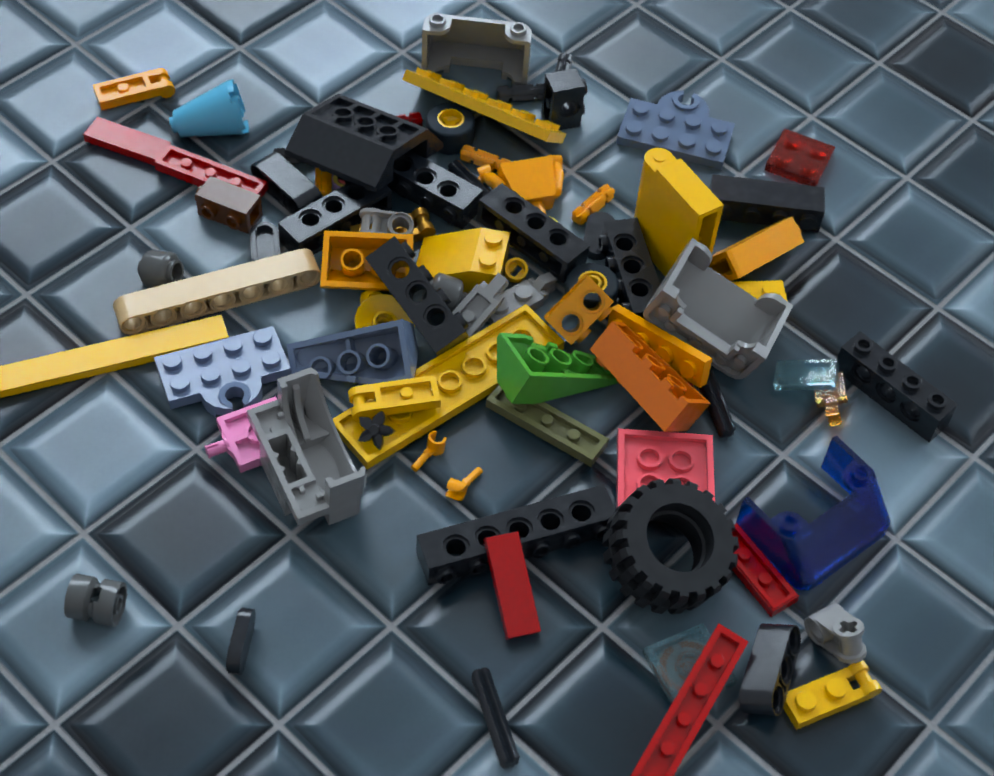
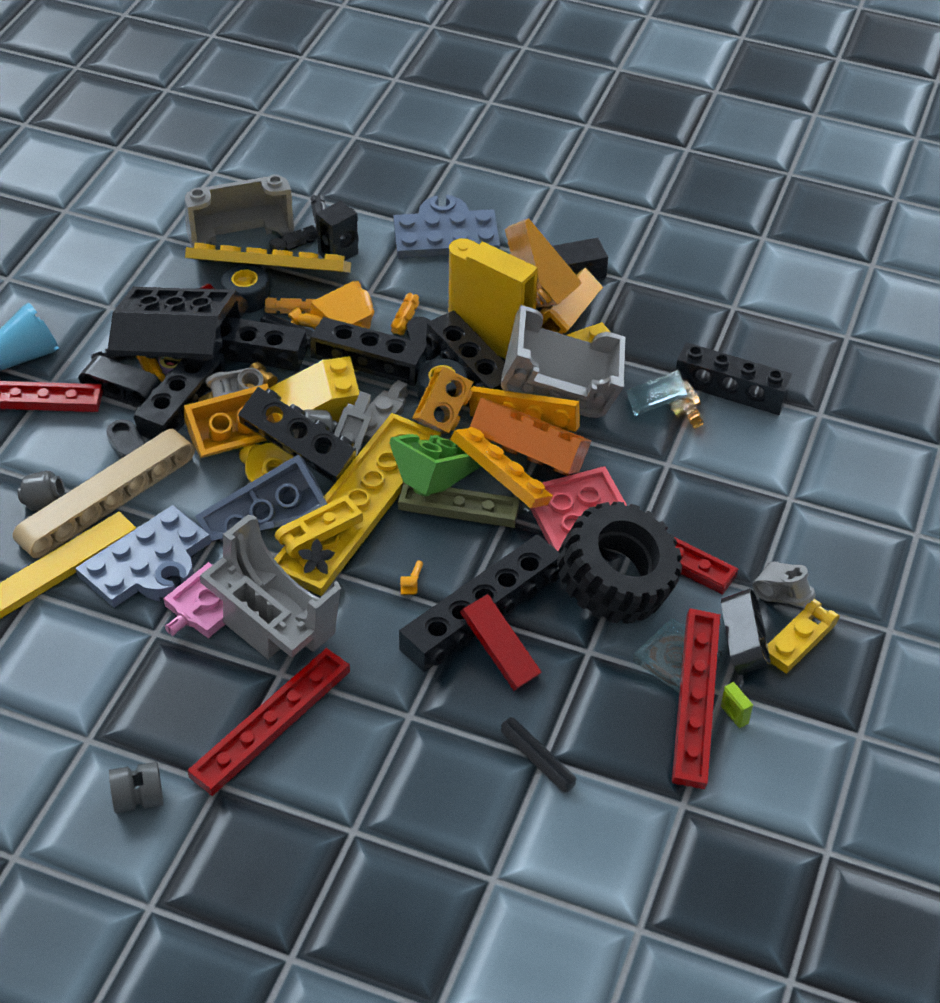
camera: 20 degrees left, 5 degrees down
brick [195,176,263,234] -> none
black tile [226,607,256,675] -> none
light orange hand [411,430,447,472] -> none
yellow hinge [504,257,528,283] -> none
black axle [700,366,736,438] -> none
clear blue windscreen [736,435,890,591] -> none
clear red plate [765,129,835,186] -> none
none -> red plate [187,648,350,796]
none -> light orange plate [450,427,553,508]
none -> light orange slope [505,218,582,308]
none -> lime tile [721,682,753,728]

